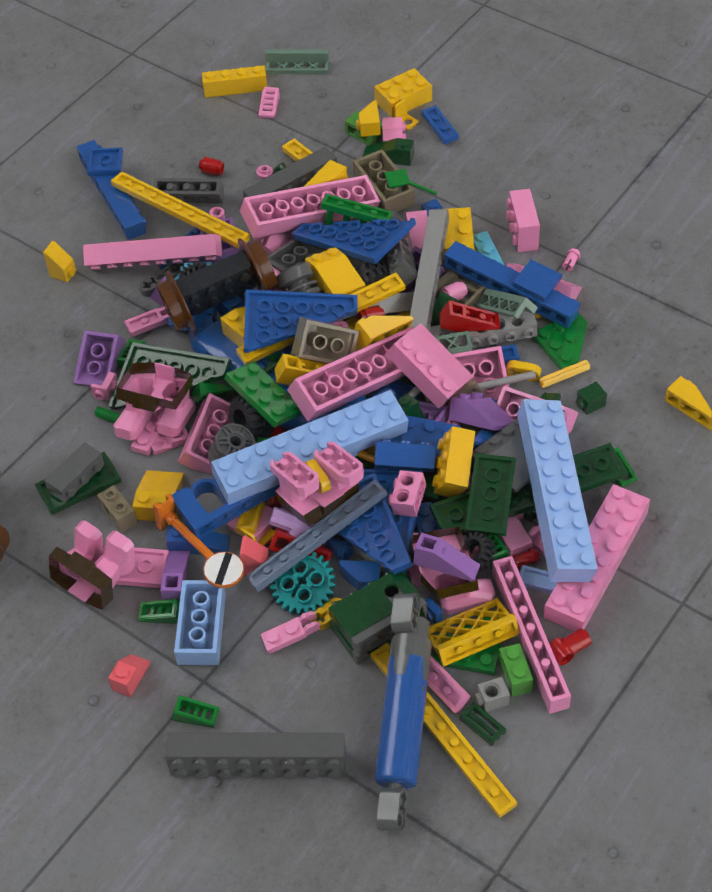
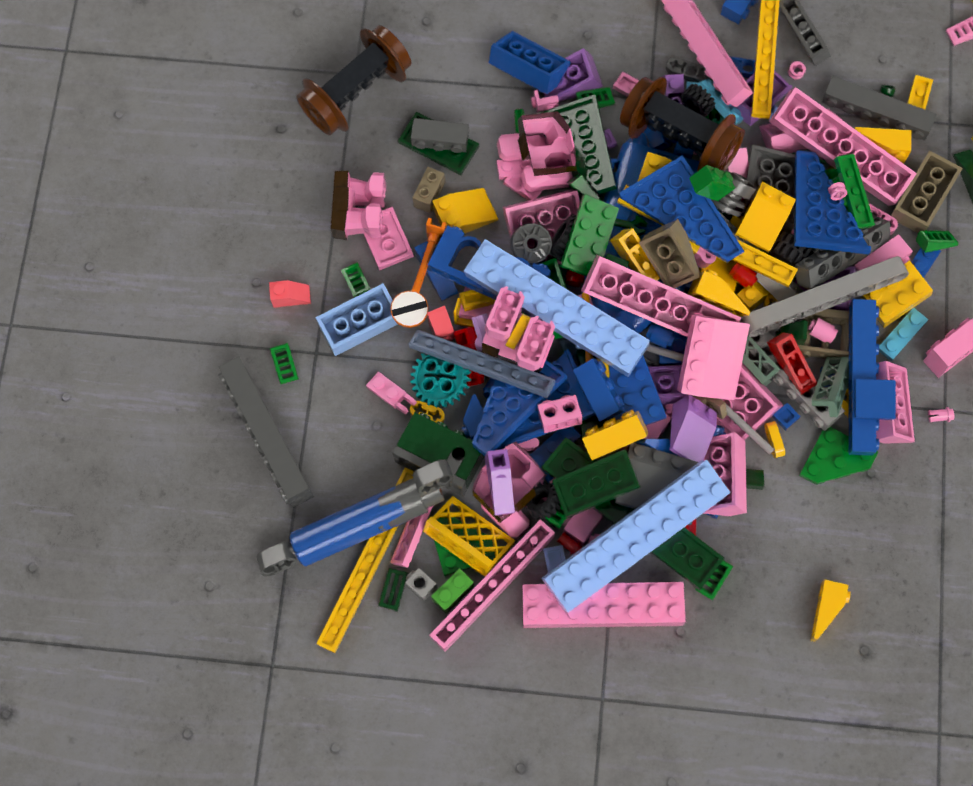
camera: 60 degrees right, 20 degrees up
medium lavender slope [160,550,190,601] -> none
red brick [199,157,224,176] -> none
bright pink plate [256,165,273,180] -> none
green piece [384,169,437,195] -> none
dark green brick [397,393,425,418] -> none
blue plate [425,597,443,624] -> none
yellow axle [539,360,590,388] -> none
red piece [550,628,592,666] -> none
dark green brick [576,381,607,415] -> none
none -> blue slope [489,31,571,94]
none -> green brick [689,165,735,201]
none -> bright pink bush [828,182,847,200]
none -> green slope [916,230,959,253]

